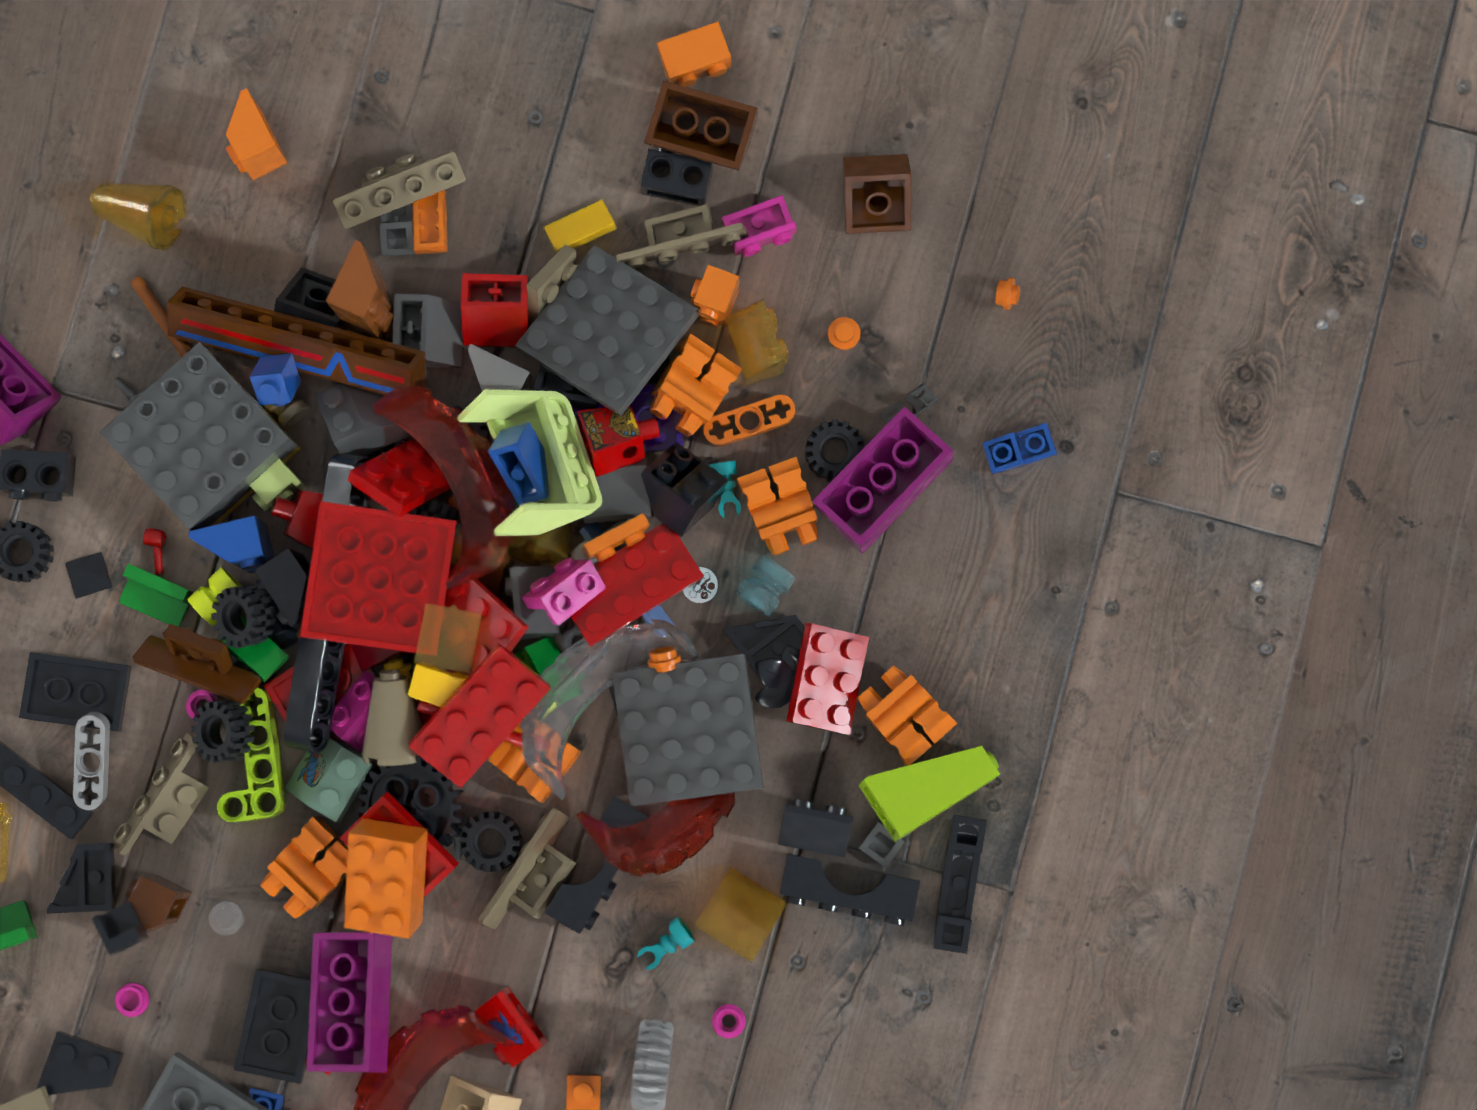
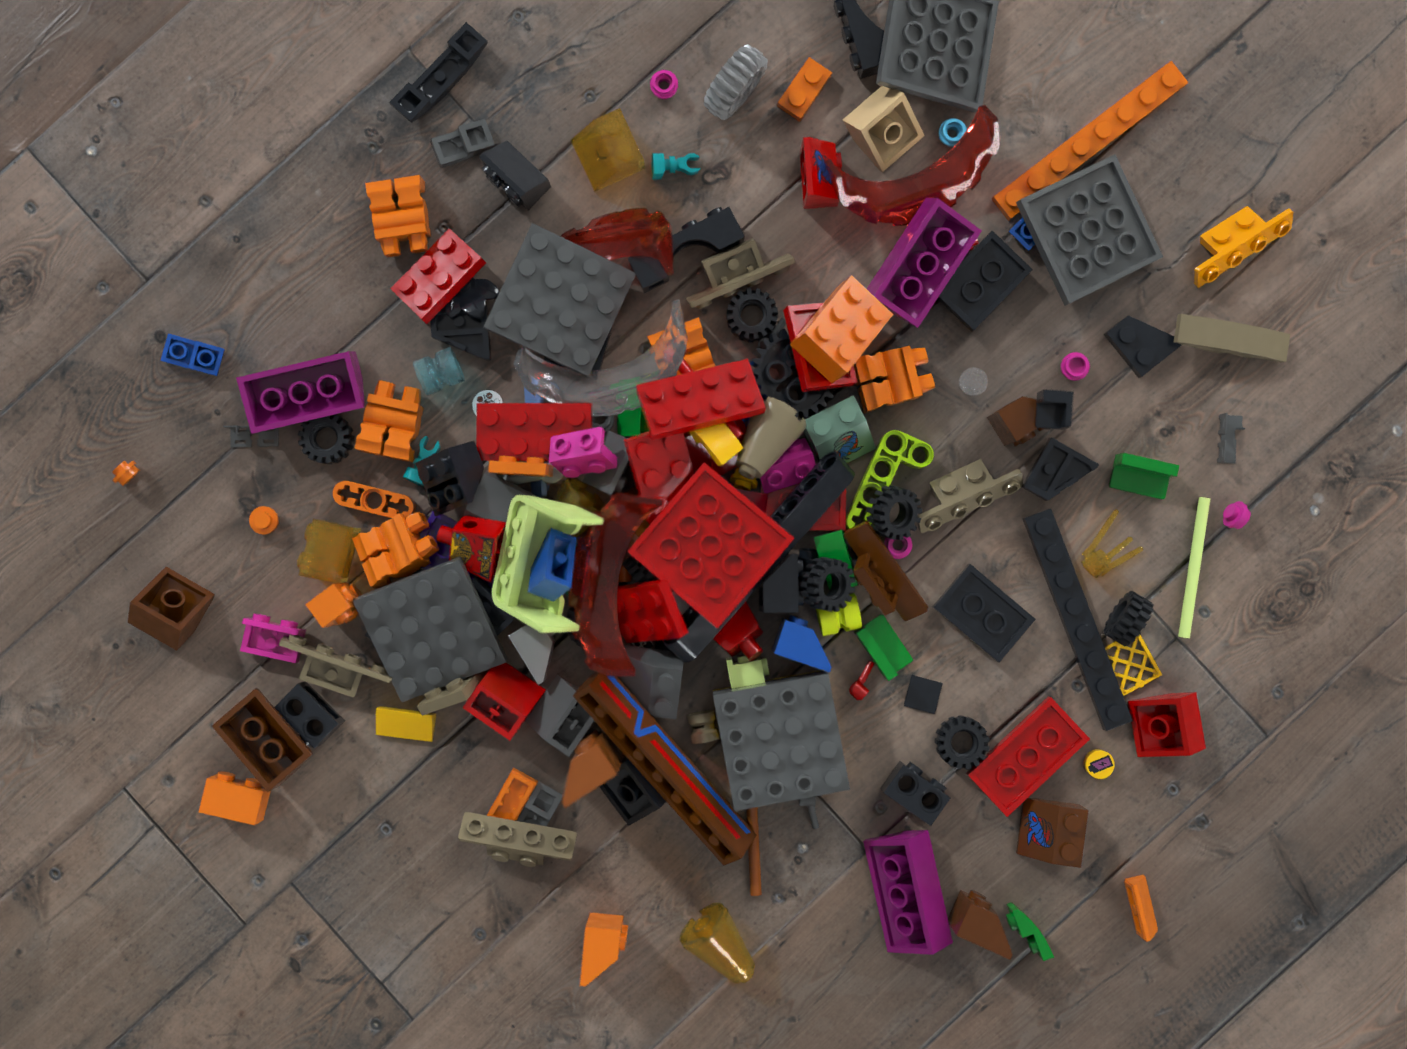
camera: 150 degrees left, 5 degrees up
light grey beam [73,712,110,810] -> none
blue brick [250,353,301,406] -> none
clear yellow piece [414,603,482,673] -> none
orange plate [647,646,681,672] -> none
black arch [779,854,920,926] -> none
lime slope [858,746,1000,842] -> none

